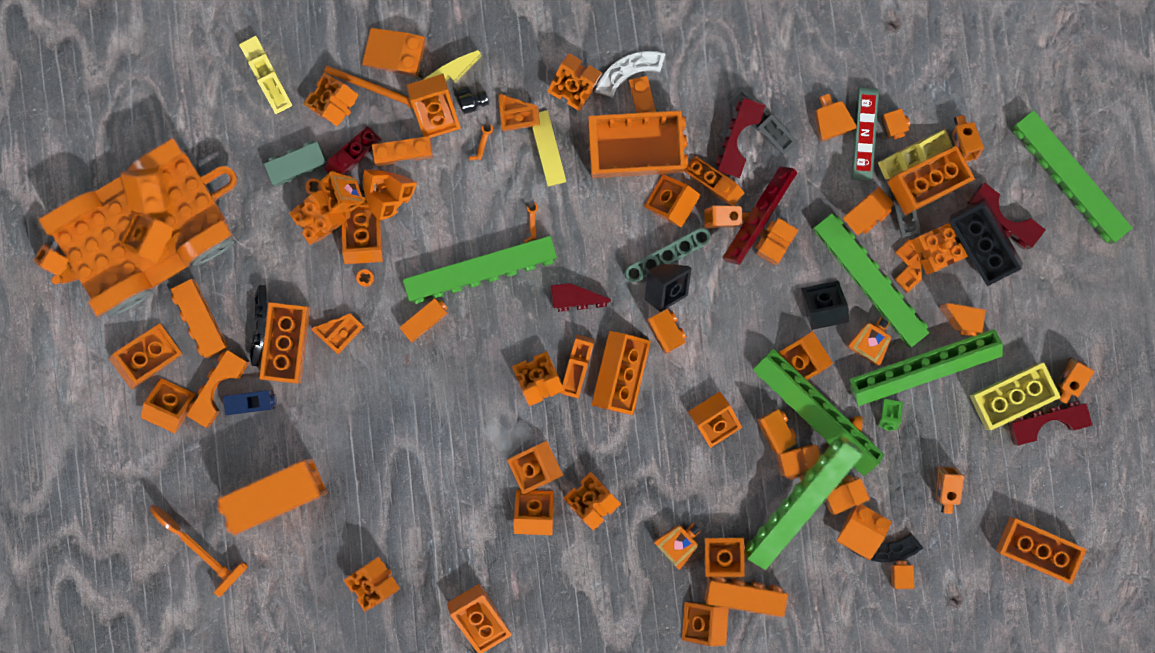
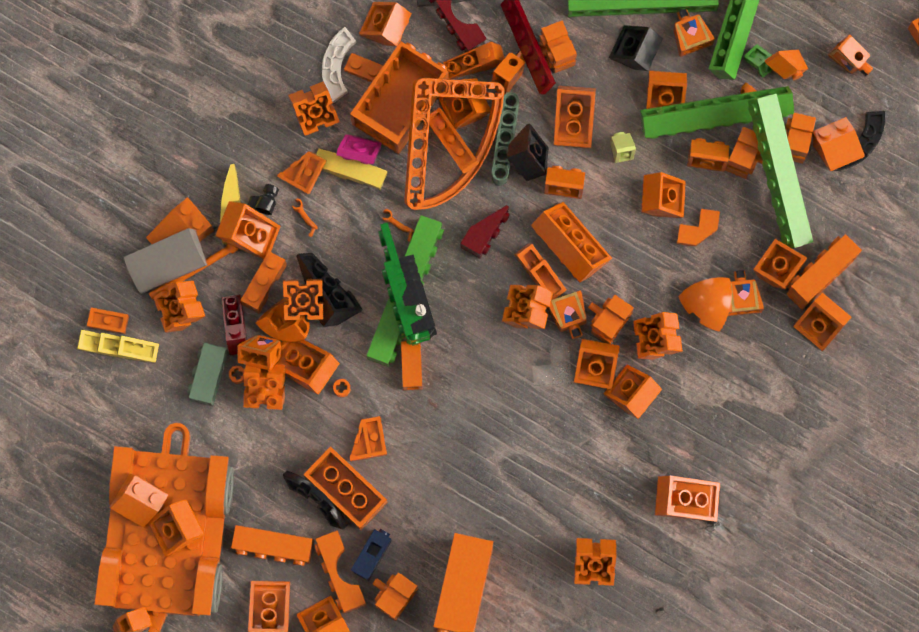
camera: 50 degrees left, 10 degrees down
orange brick [891,560,914,589] -> none
none -> orange plate [87,307,129,334]
none -> light grey slope [124,228,207,294]
none -> orange brick [283,279,323,320]
none -> black wedge [296,253,363,327]
none -> dark pink plate [337,134,382,164]
none -> orange slope [359,2,412,46]
none -> orange brick [373,572,419,621]
none -> piece [378,222,437,346]
none -> orange beam [404,78,504,210]
none -> orange plate [429,107,479,174]
none -> orange torso [547,290,587,339]
none -> orange slope [554,86,596,148]
none -> orange brick [588,295,634,344]
none -> yellowish green slope [610,132,636,163]
none -> orange tile [677,209,720,247]
none -> orange brick [678,277,732,332]
none -> orange slope [765,49,808,80]

